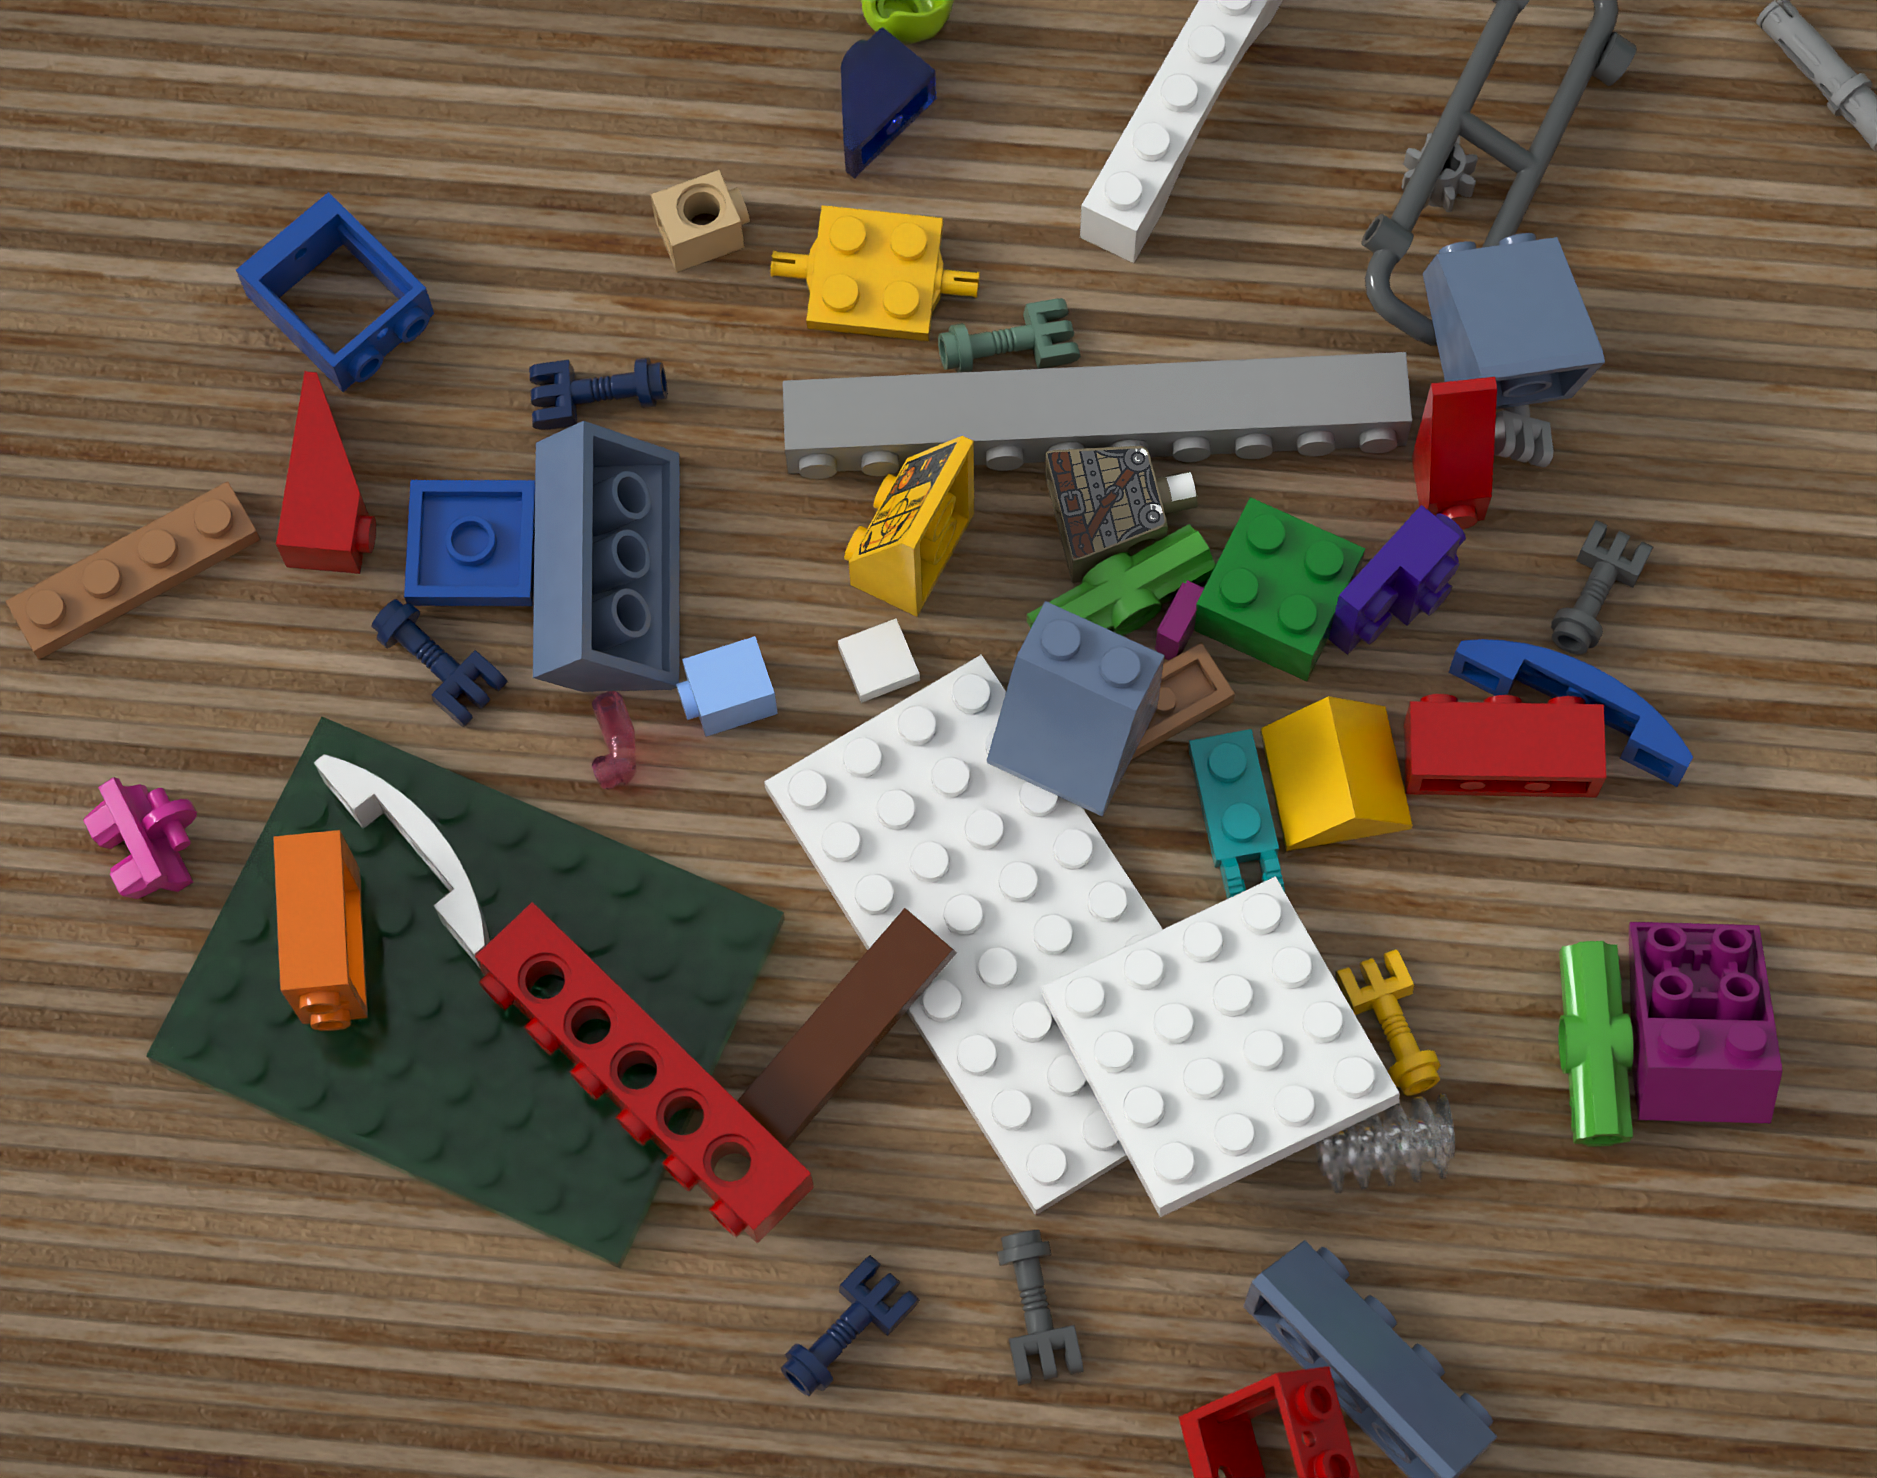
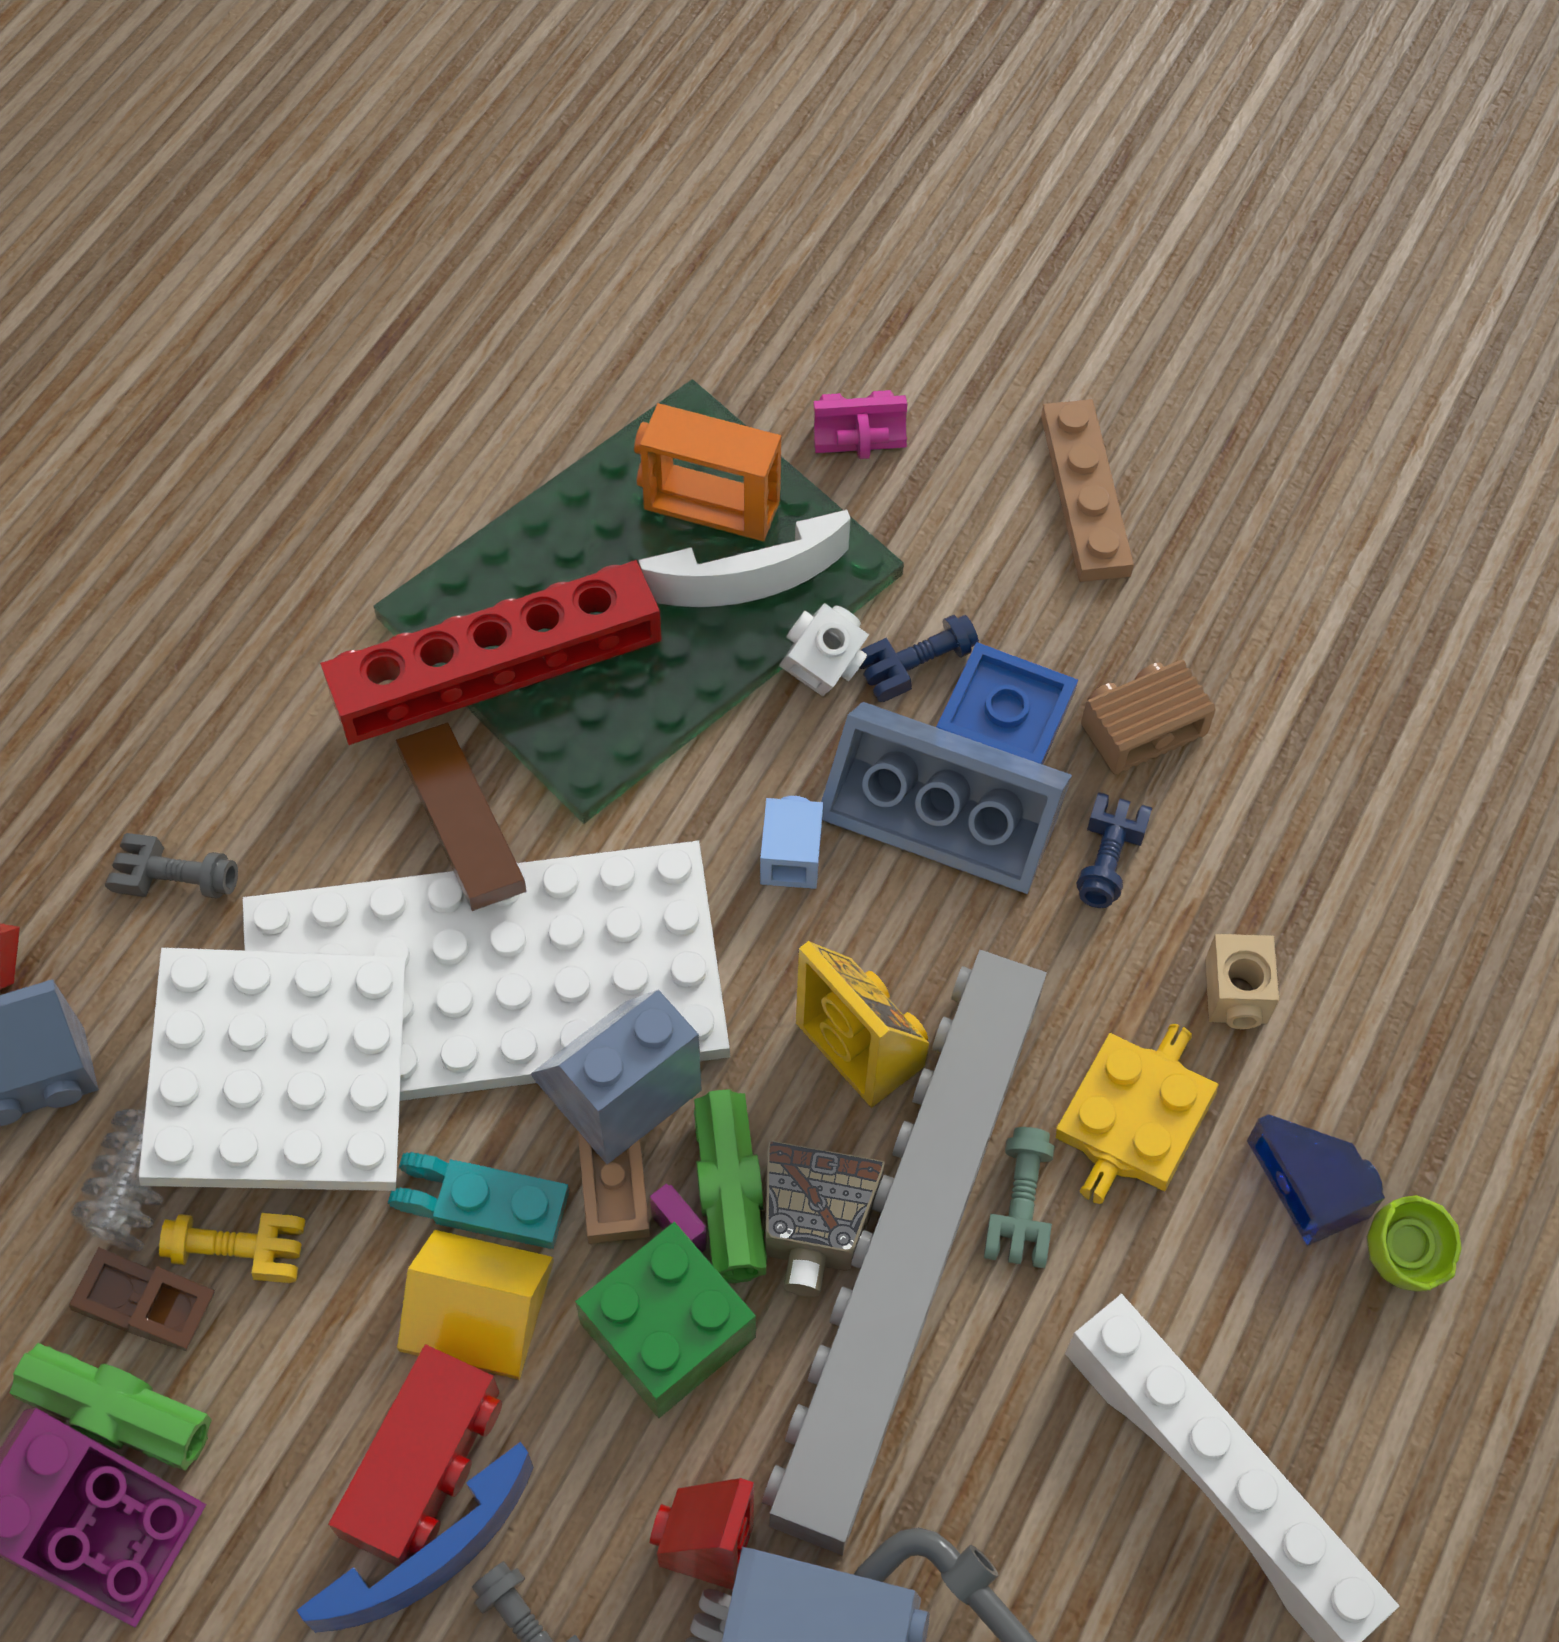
camera: 110 degrees right, 10 degrees down
blue window [236,192,434,392] -> none
red slope [276,371,376,574] -> none
clear pink arm [591,691,636,790] -> none
dark blue hinge [781,1255,920,1396] -> none
white tile [837,618,920,703] -> none
dark purple plate [1328,505,1466,655] -> none
none -> reddish brown slope [69,1247,215,1351]
none -> white brick [779,603,869,697]
none -> medium nougat brick [1081,660,1216,775]

